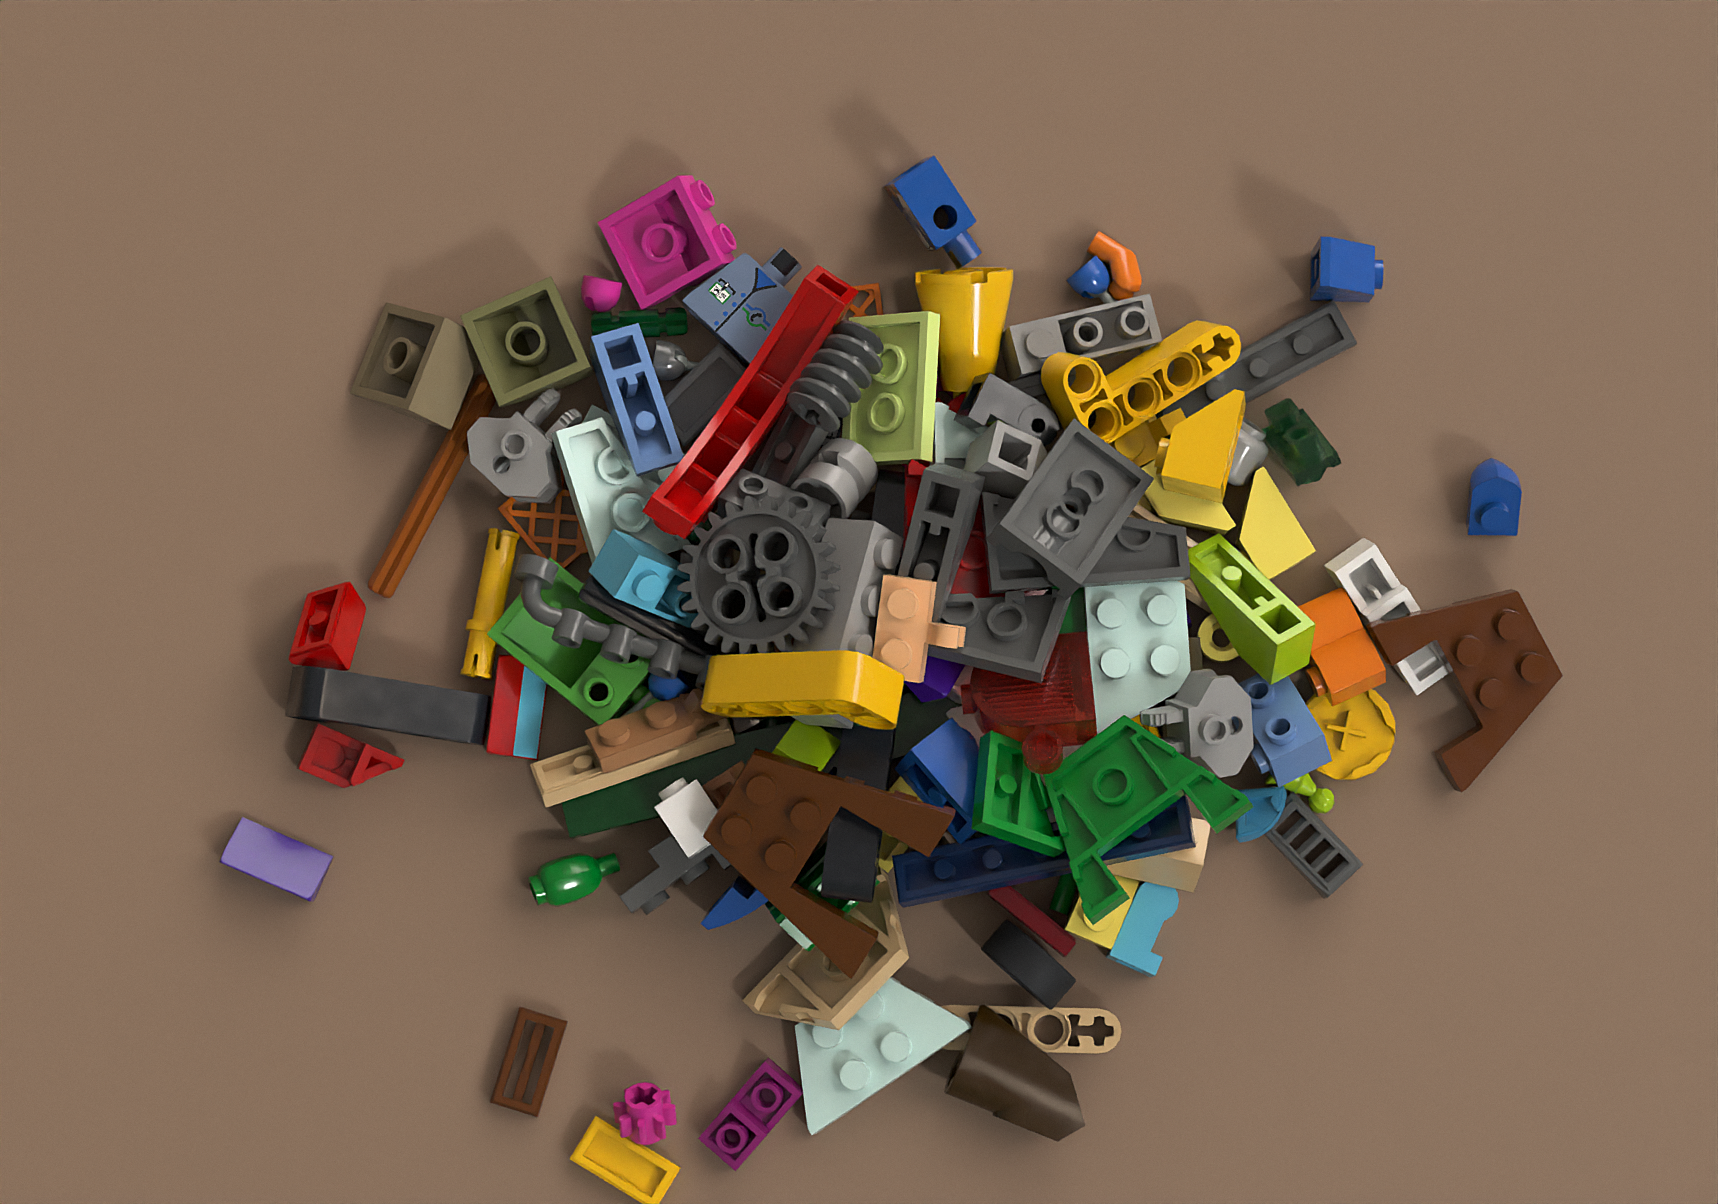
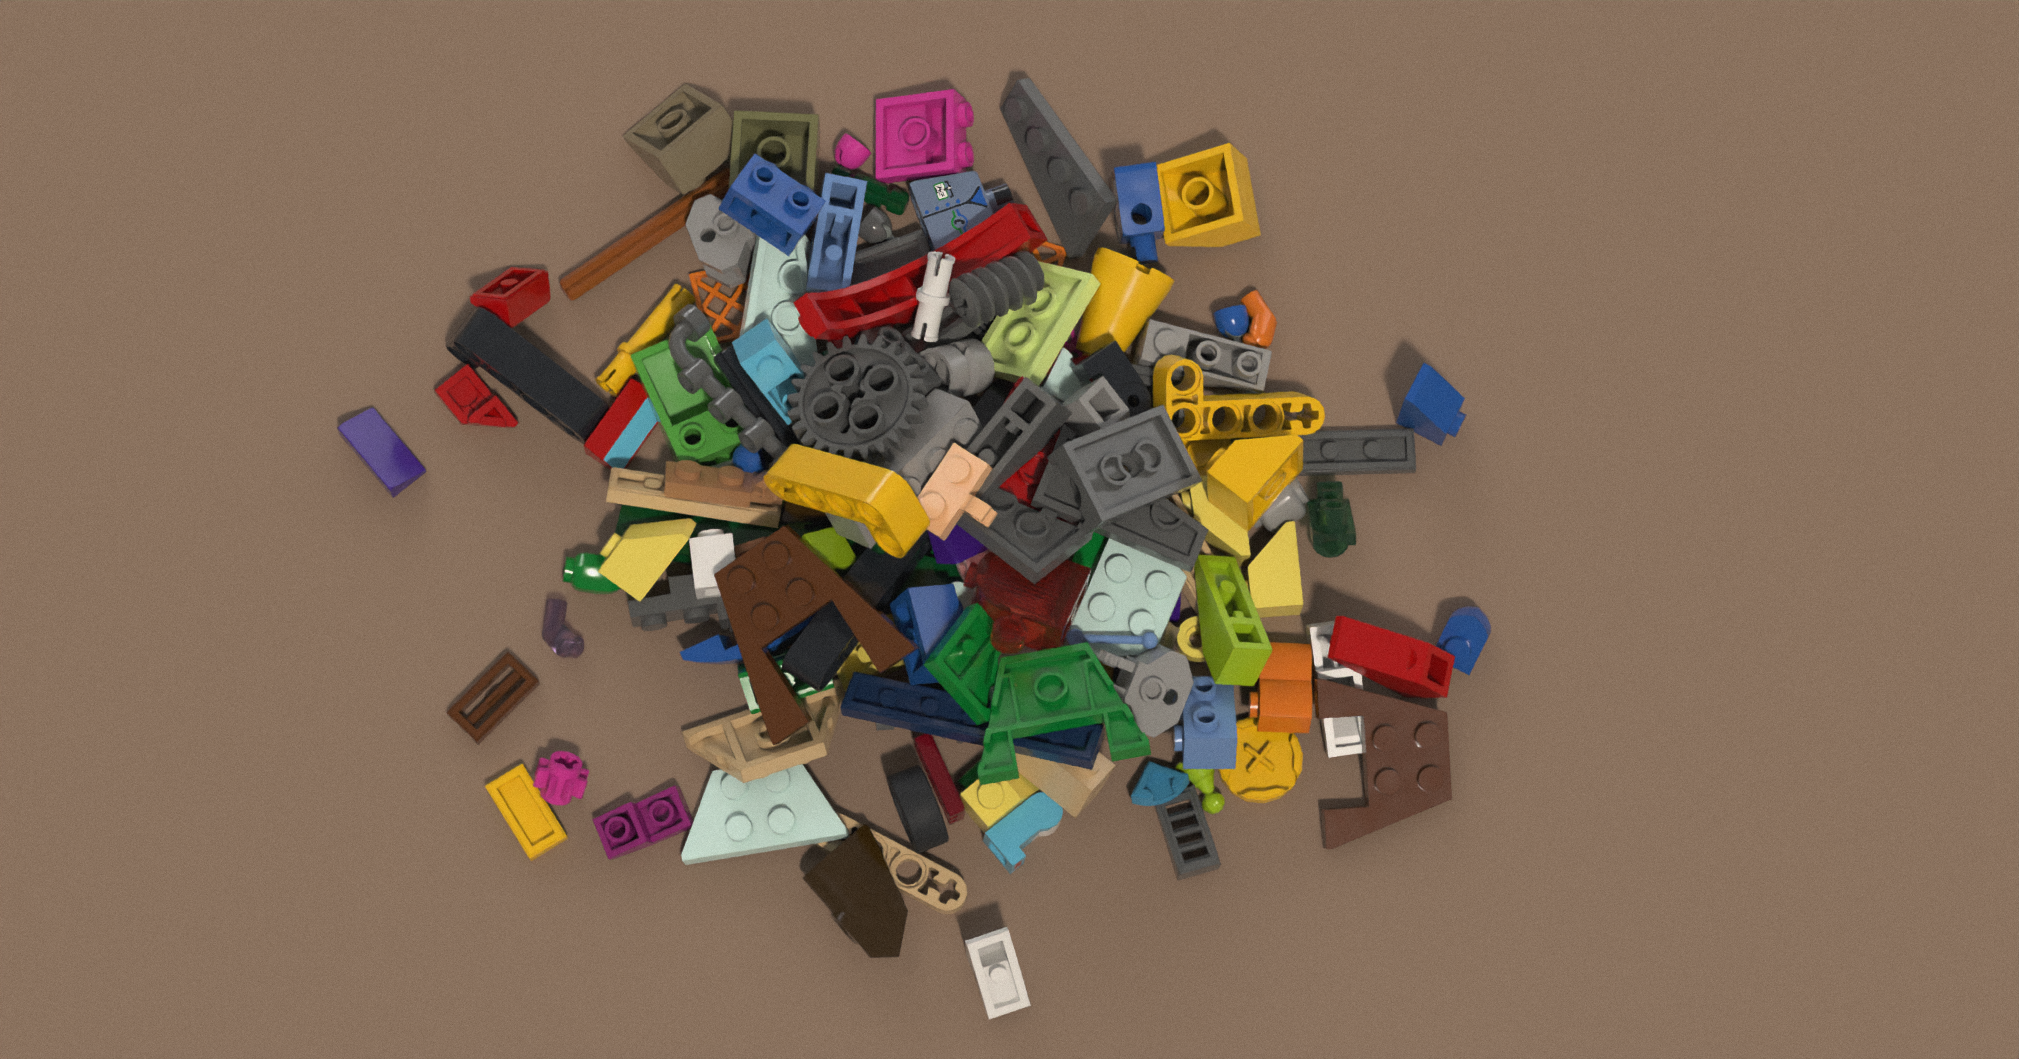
camera: 25 degrees right, 10 degrees down
none -> arm [542,599,585,659]
none -> light yellow slope [598,518,697,602]
none -> blue brick [718,154,826,256]
none -> white pin [911,251,955,342]
none -> white slope [965,927,1031,1019]
none -> dark grey wing [1000,78,1118,260]
none -> medium blue hinge [1067,629,1158,649]
none -> yellow slope [1156,143,1261,247]
none -> red slope [1327,616,1455,698]

